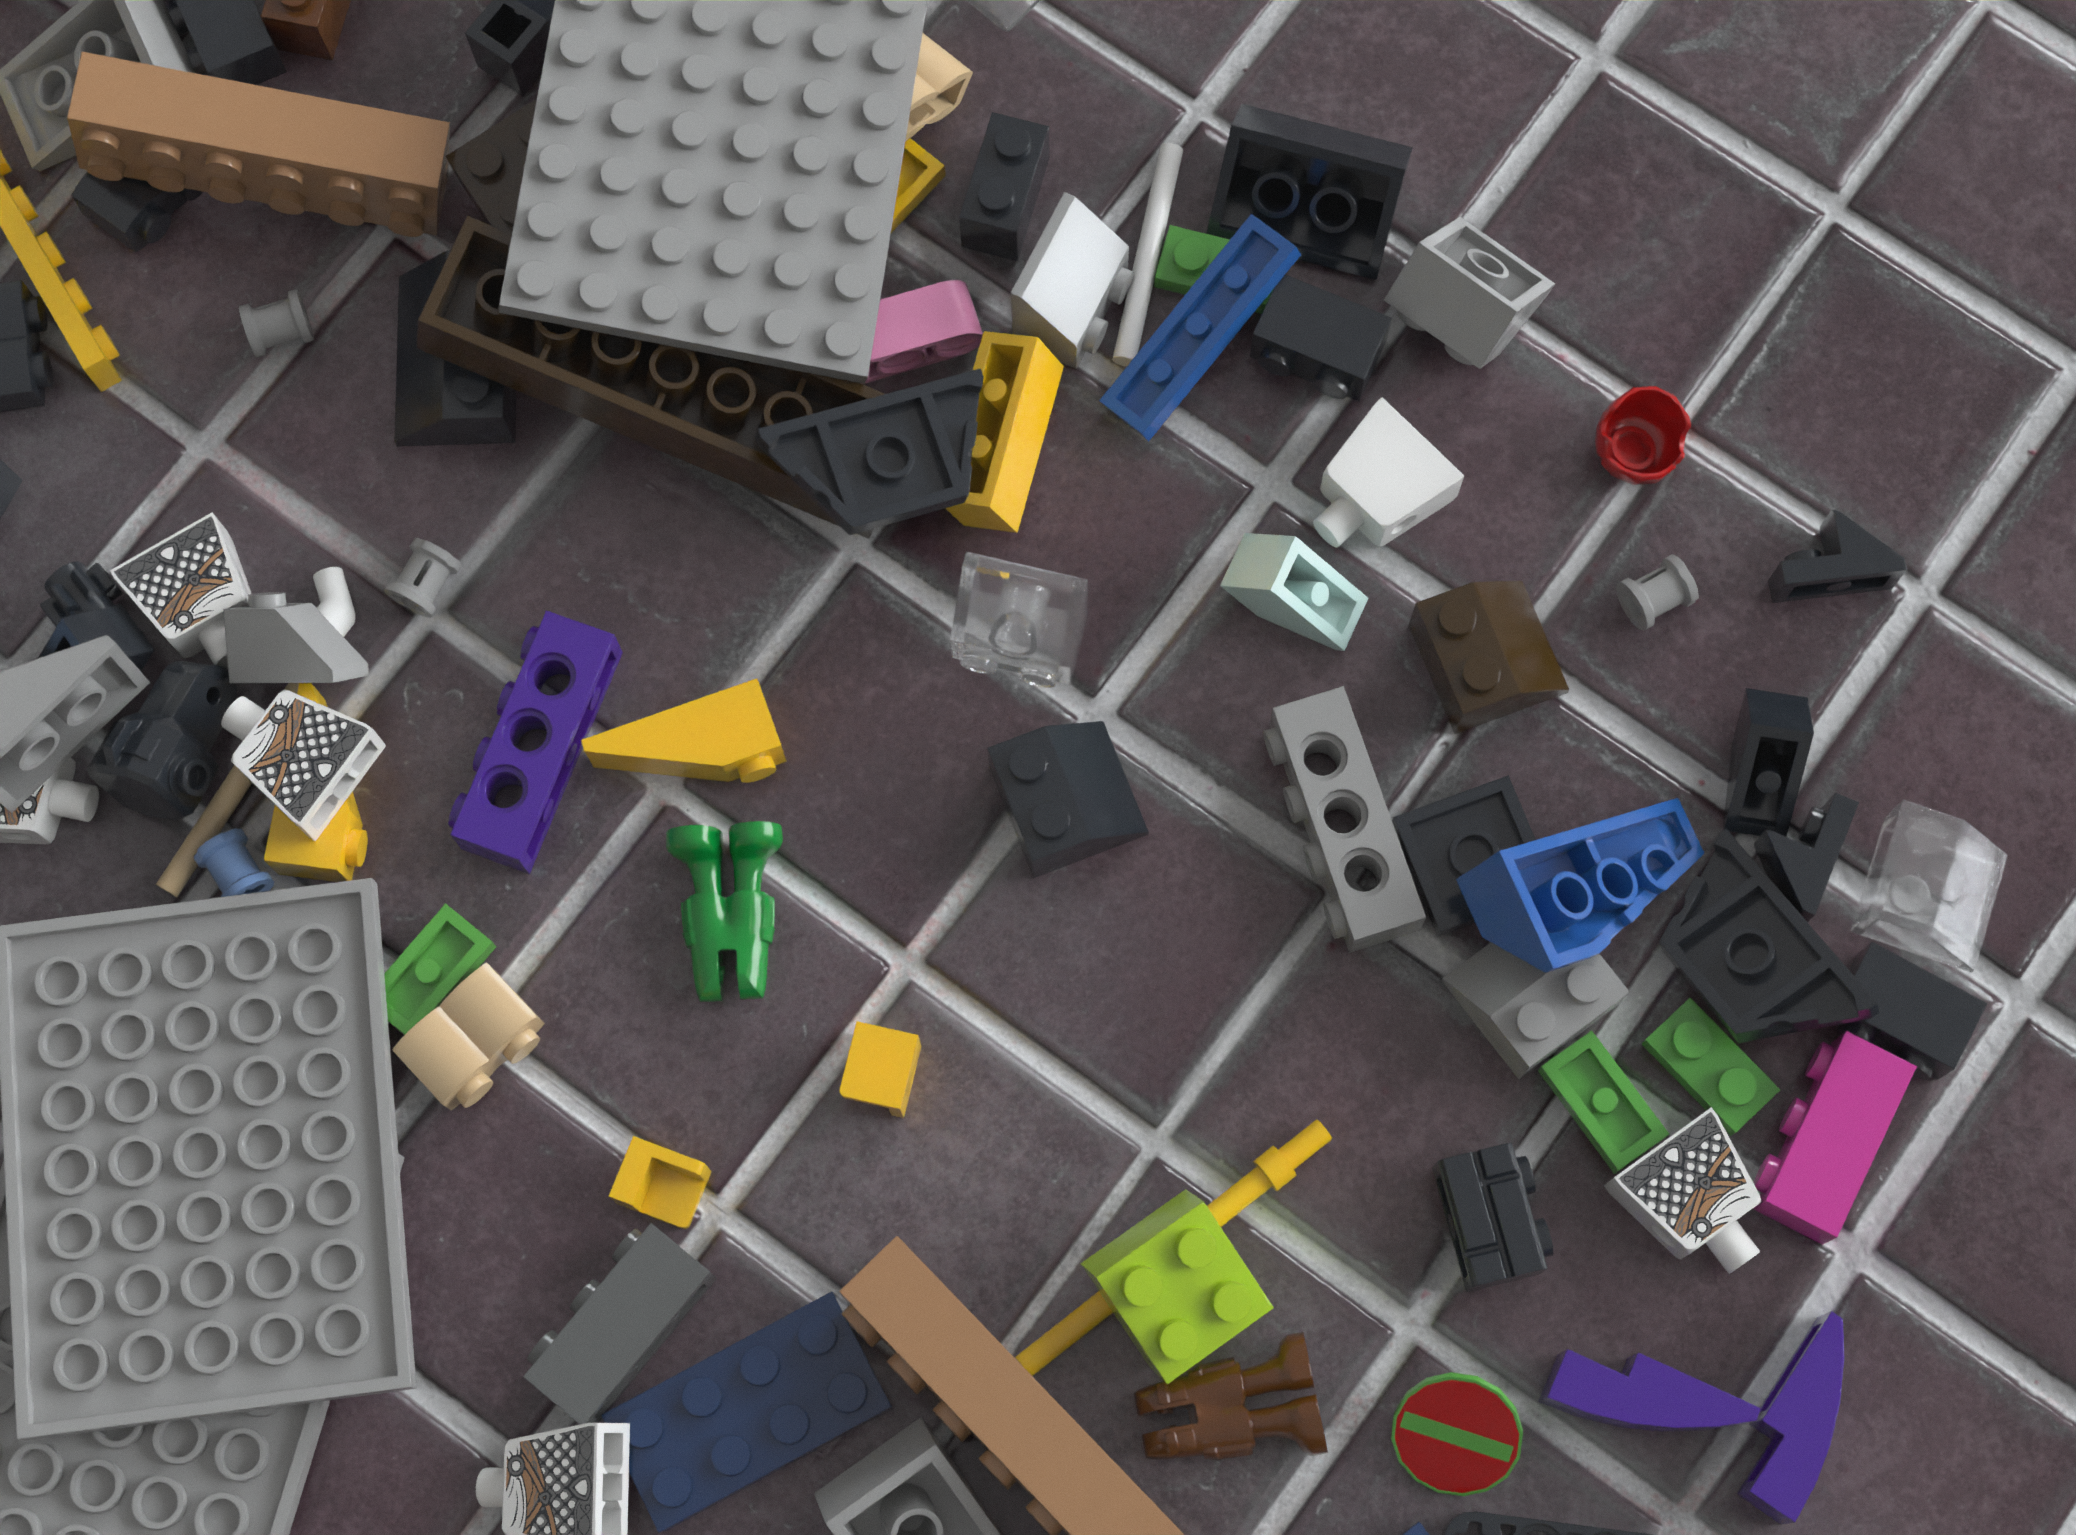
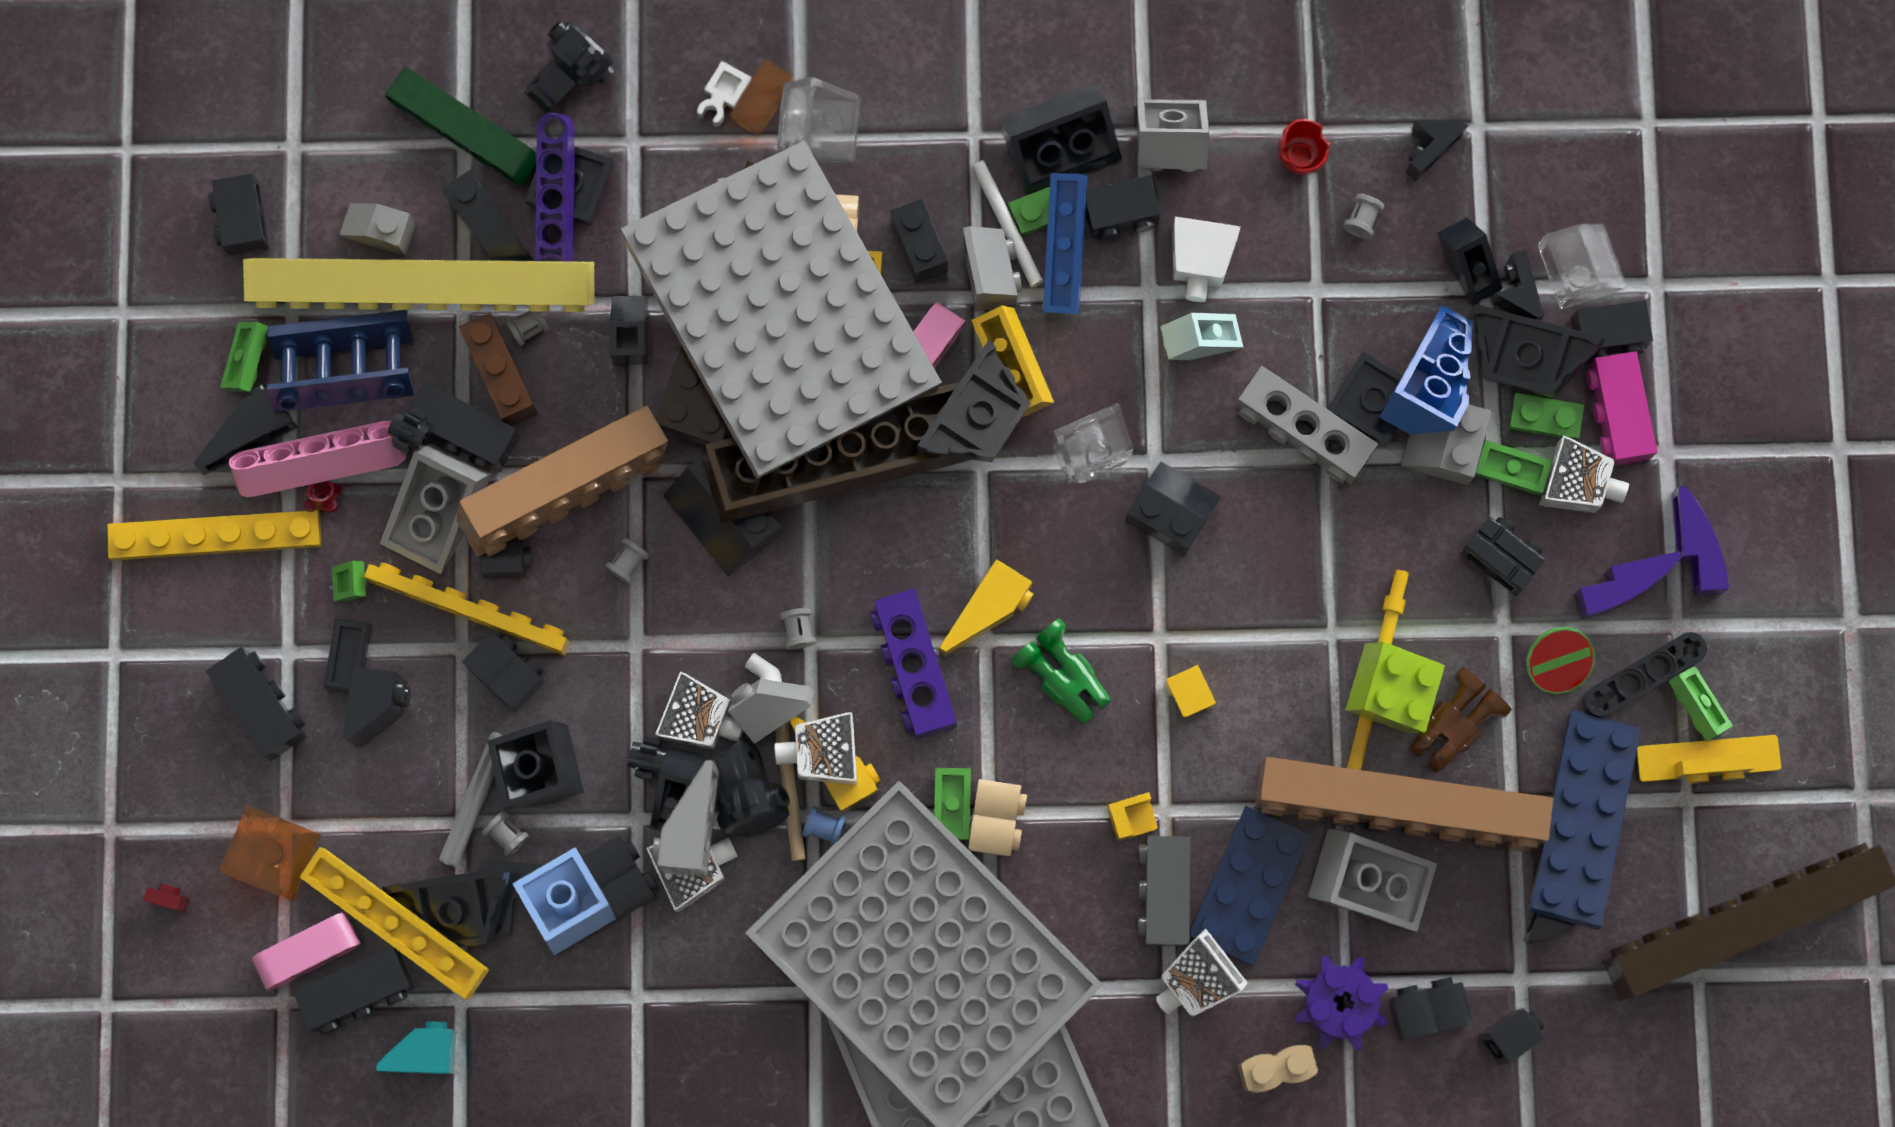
camera: 40 degrees left, 5 degrees up
dark brown slope [1408,581,1569,734] -> none

